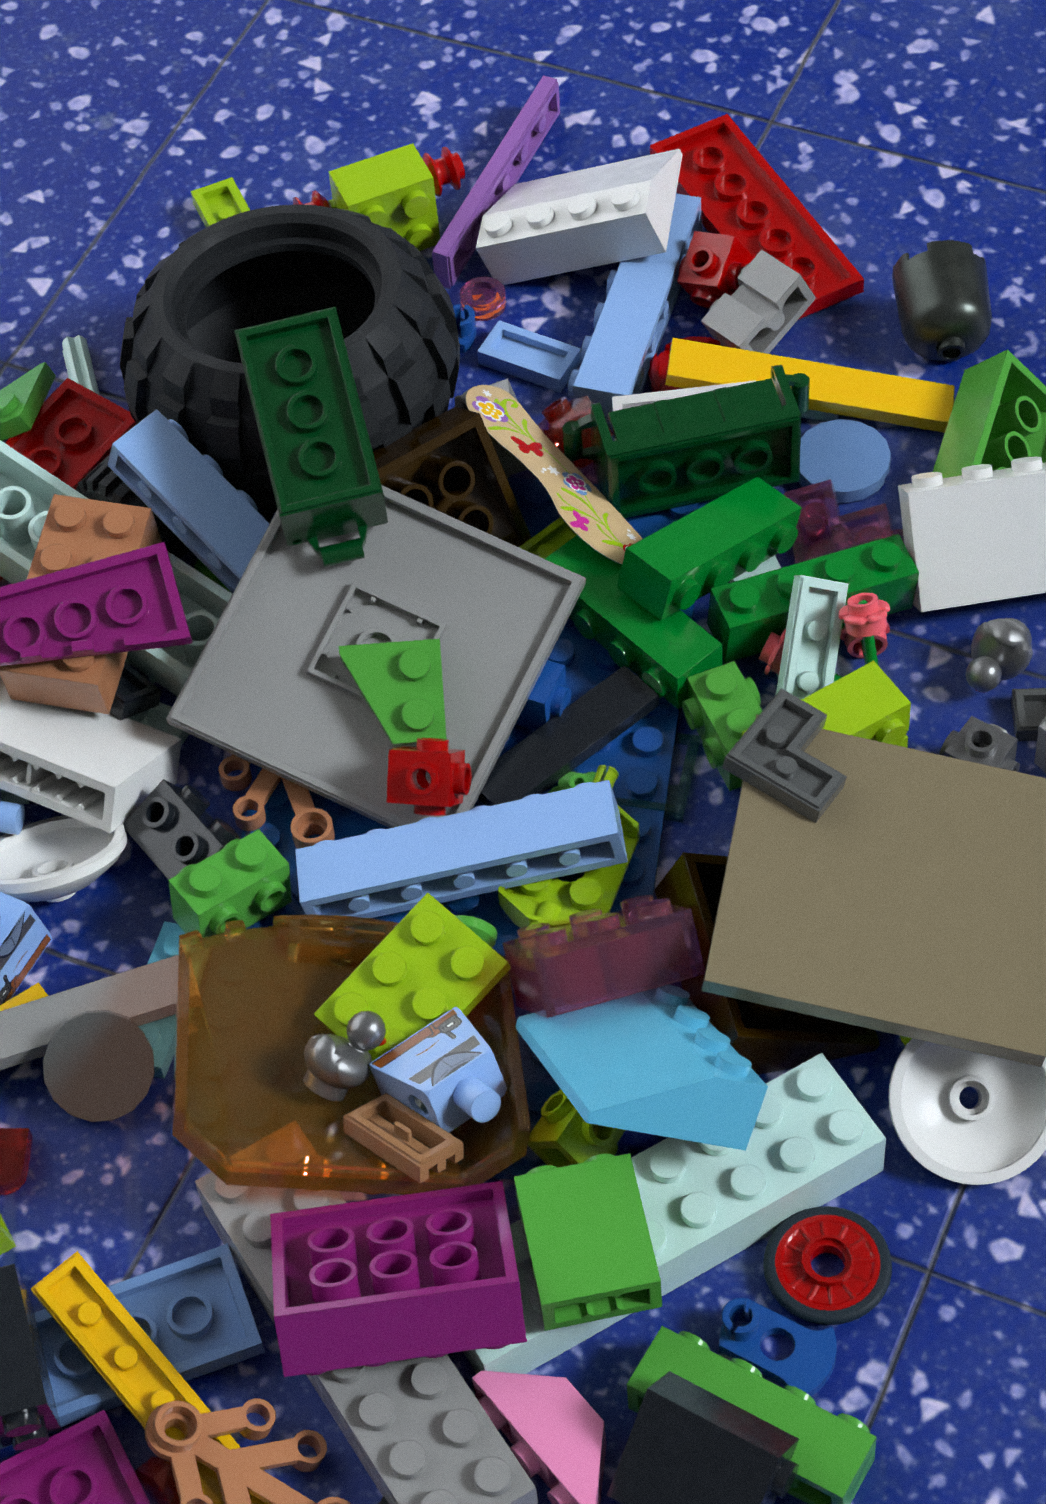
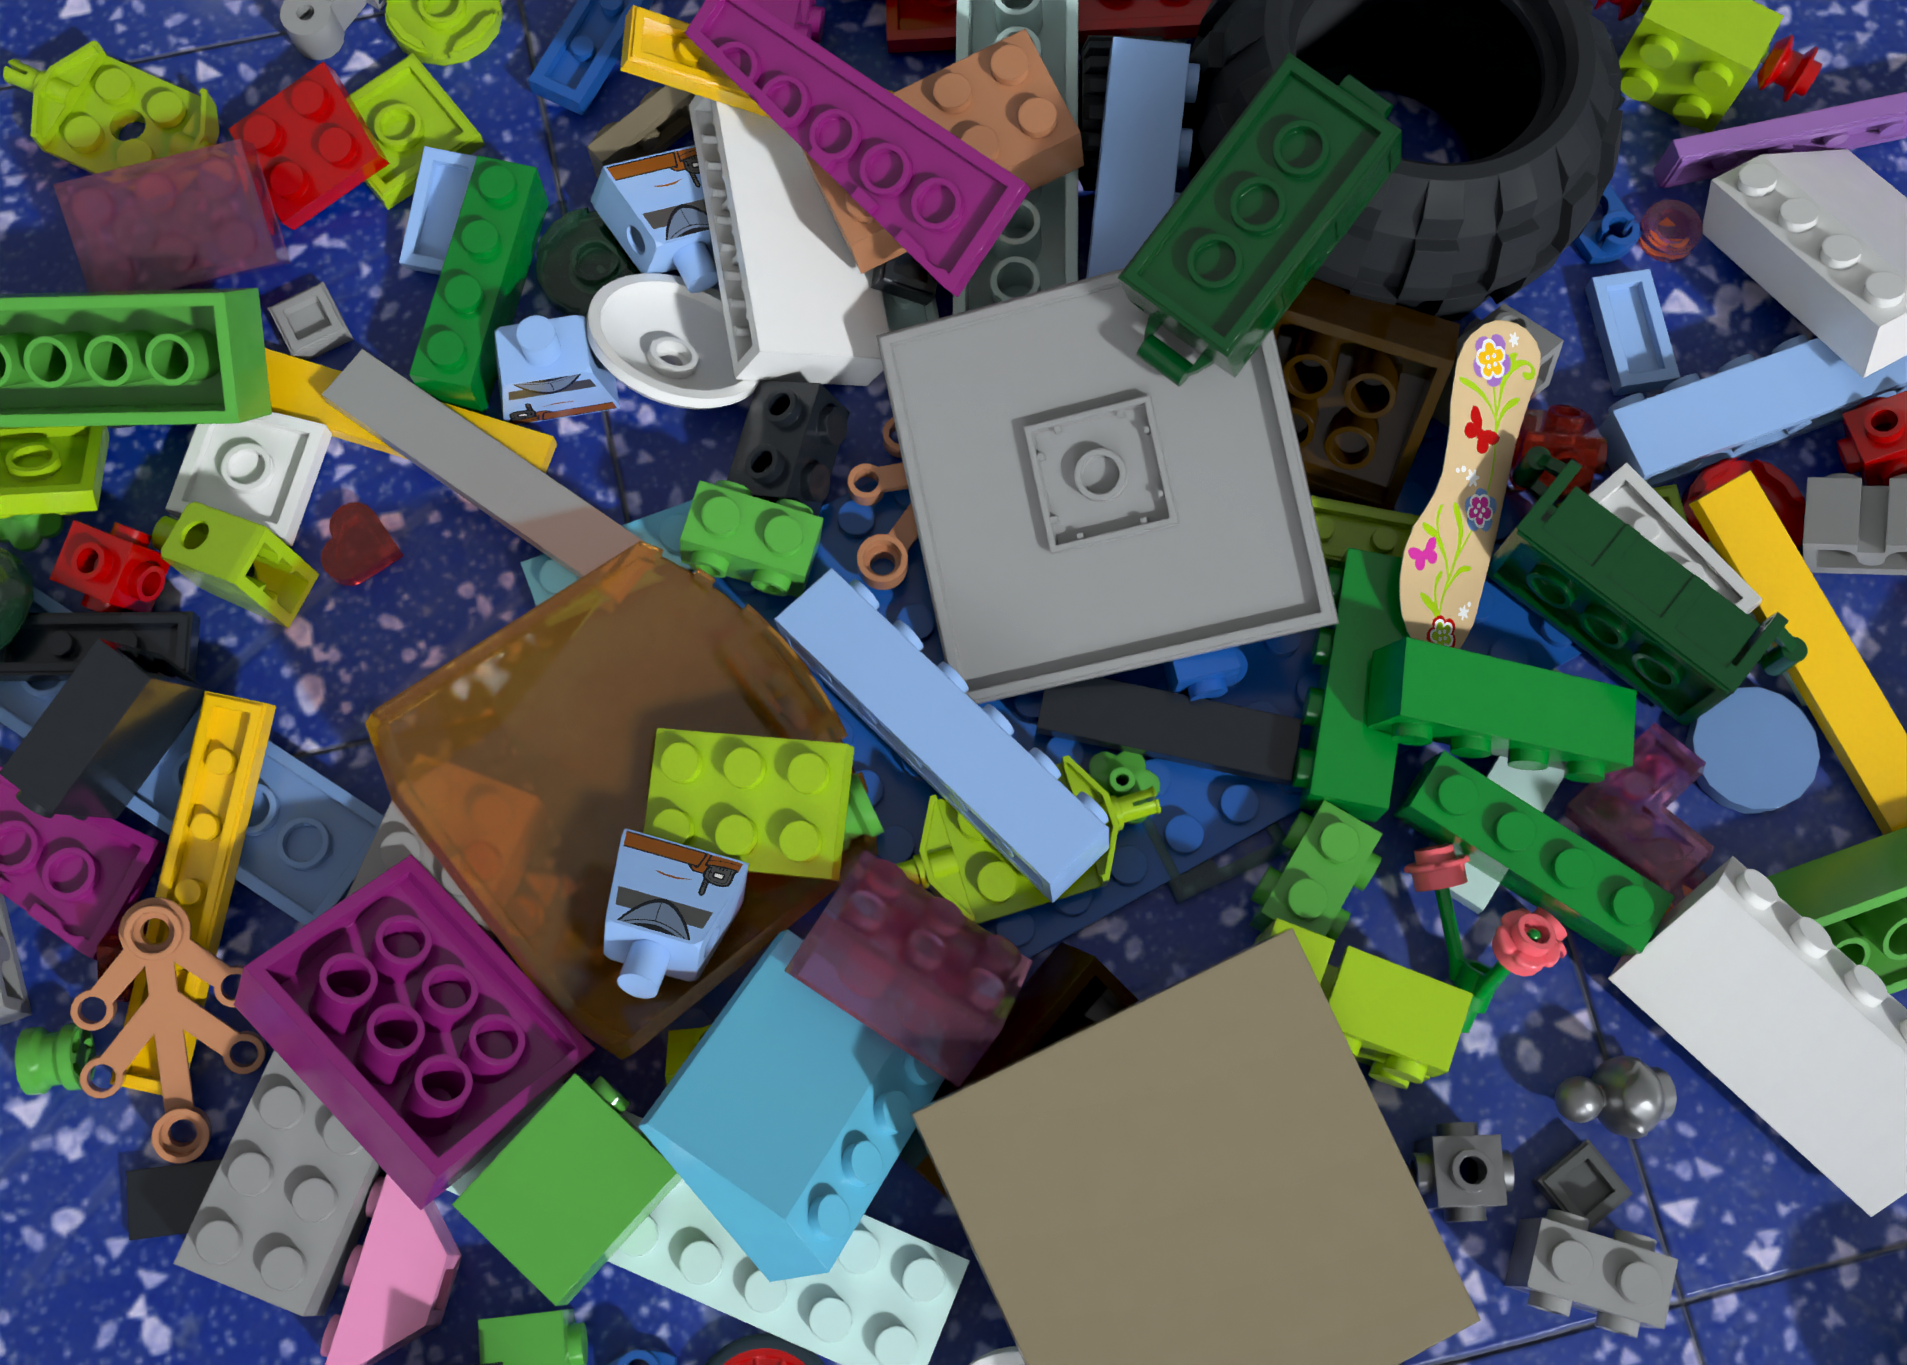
camera: 45 degrees right, 20 degrees up
dark grey tile [43,1010,155,1122] -> none
flat silver animal [303,1011,386,1101] -> none
bright green wing [339,639,447,748] -> none
medium nougat tile [343,1093,464,1183] -> none
red brick [386,738,472,816] -> none
dark grey tile [722,688,847,823] -> none
light aqua tile [776,575,849,699] -> none

